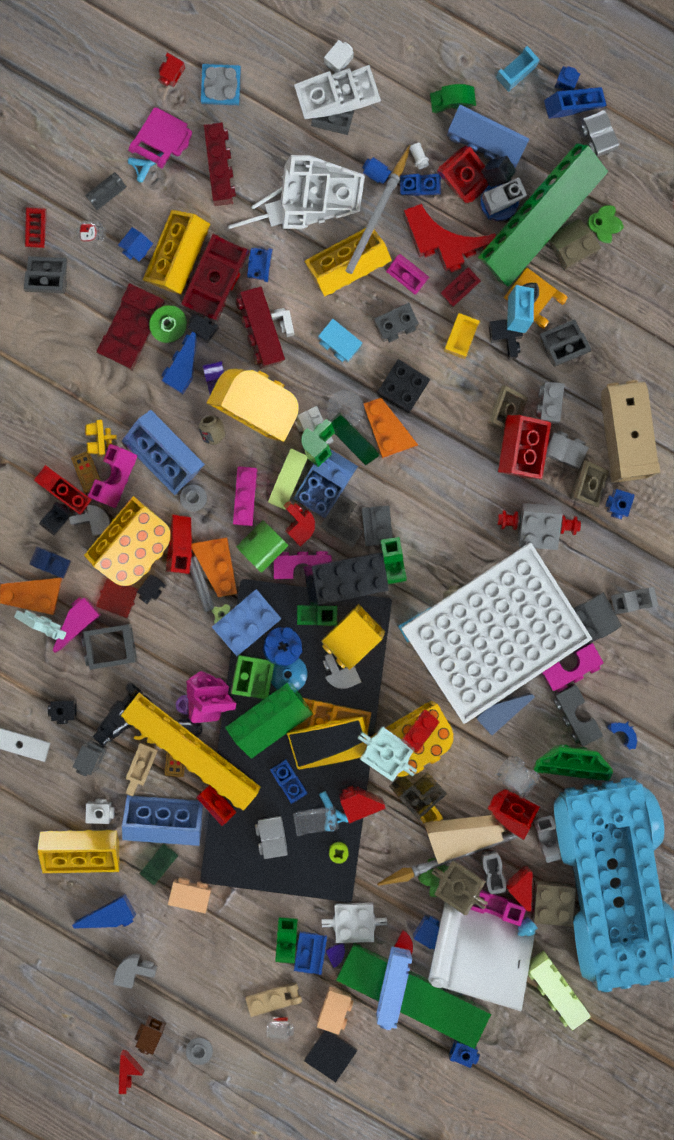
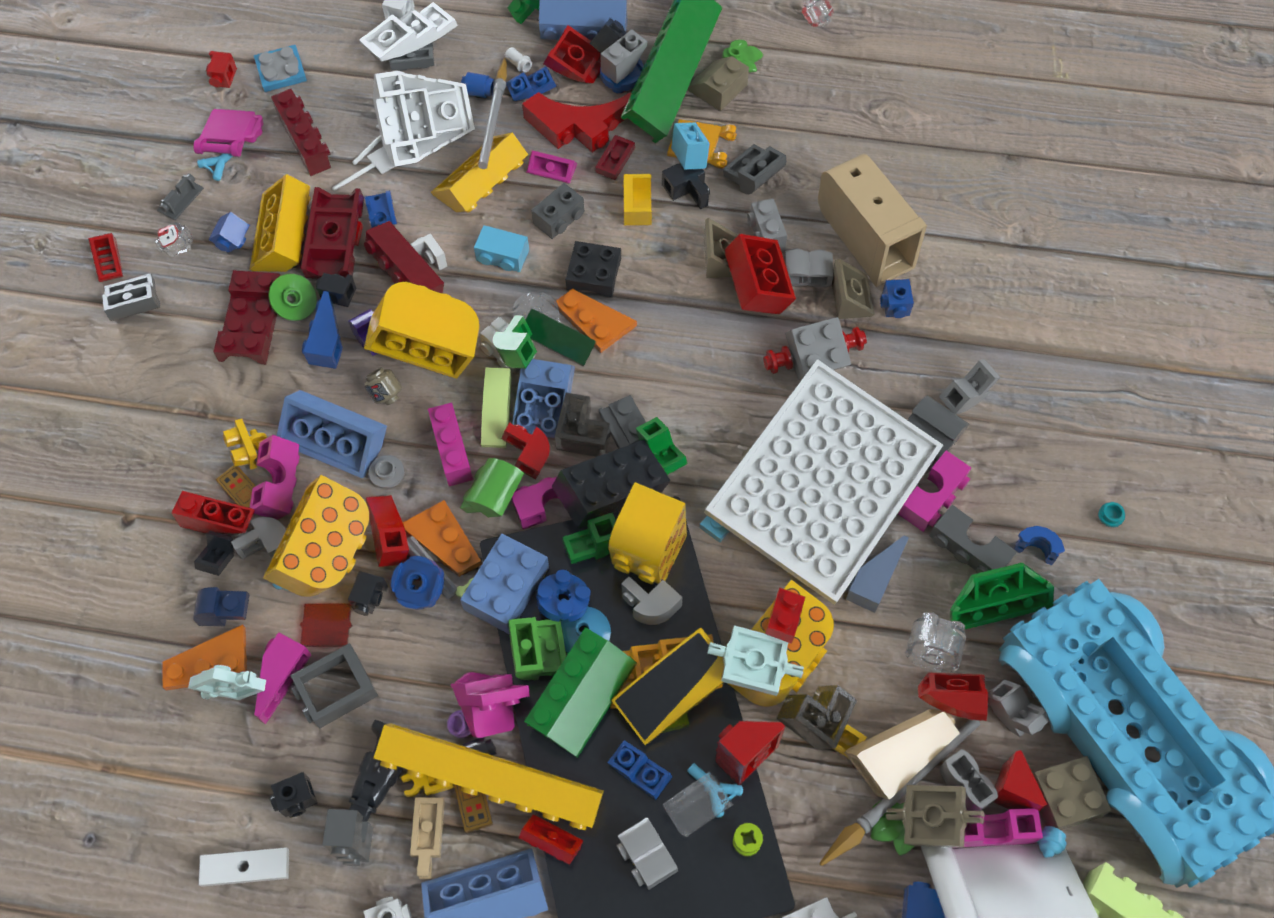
camera: 25 degrees left, 25 degrees down
none -> blue plate [391,556,444,610]

